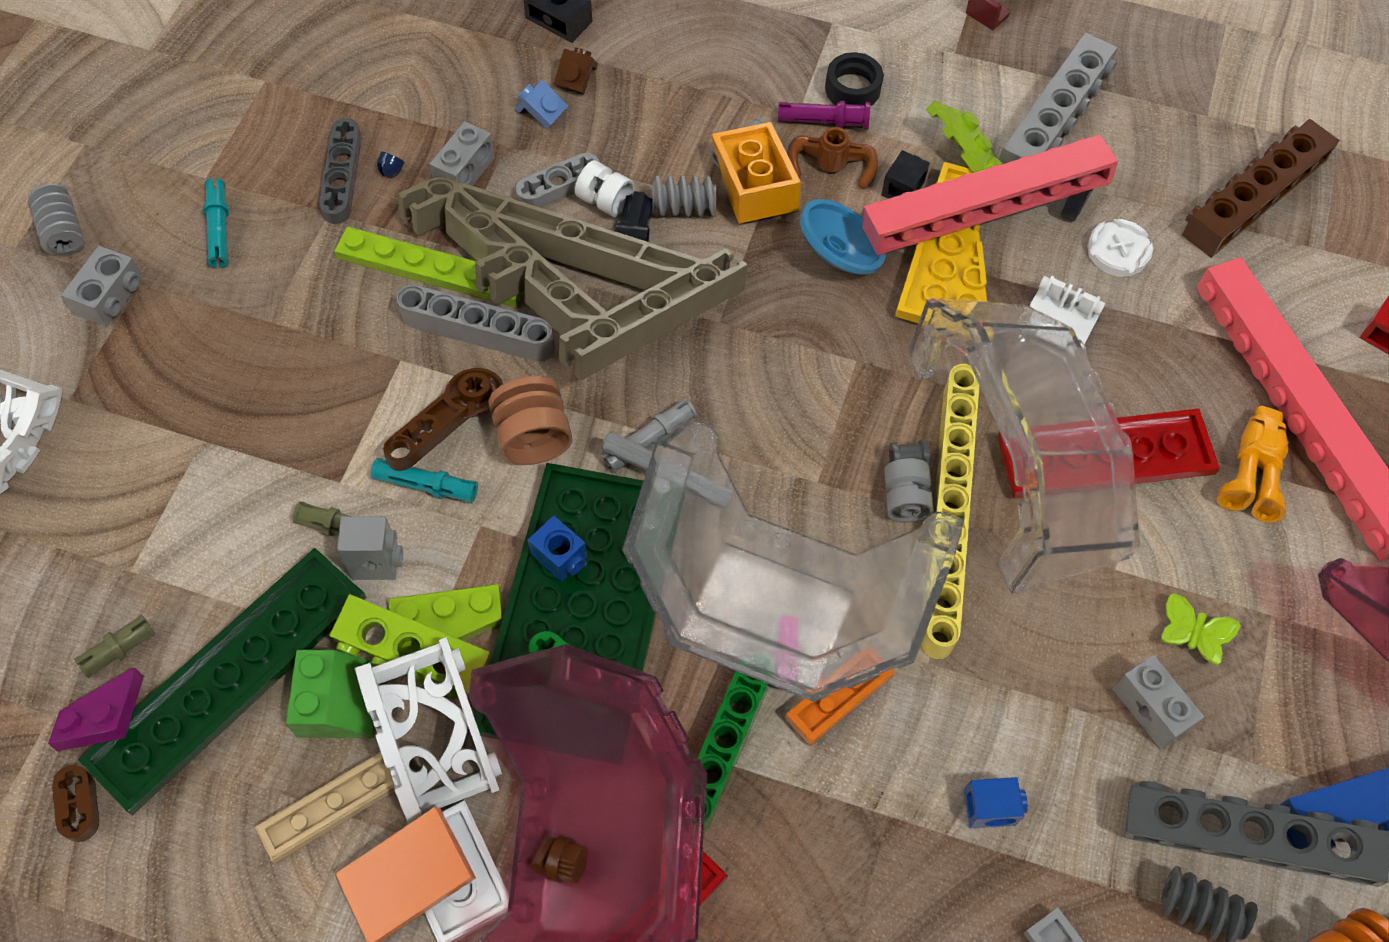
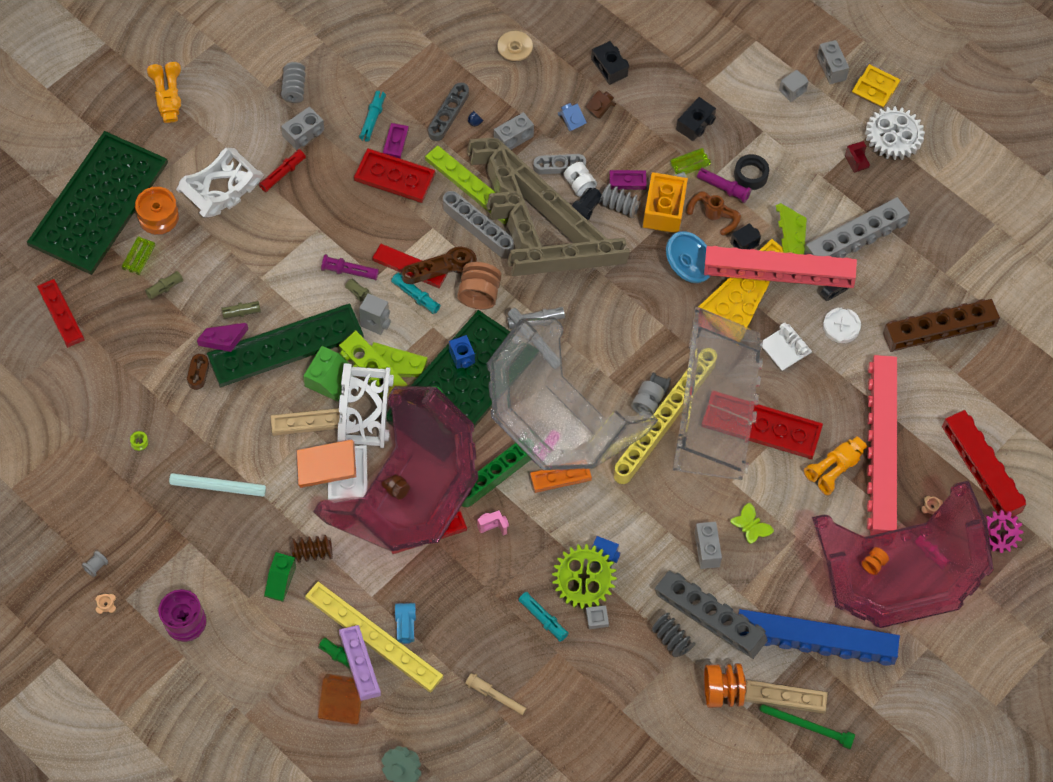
camera: 25 degrees right, 0 degrees up
none -> red pin [259,149,306,192]
none -> magenta pin [321,254,379,280]
none -> red plate [354,148,436,203]
none -> red tile [372,244,448,289]
none -> magenta plate [383,123,409,159]
none -> bright pink bracket [477,511,509,536]
none -> tan dish [497,31,533,61]
none -> lime gear [552,544,617,609]
none -> magenta plate [609,170,647,190]
none -> clear neon green tile [670,148,711,175]
none -> black brick [676,97,716,141]

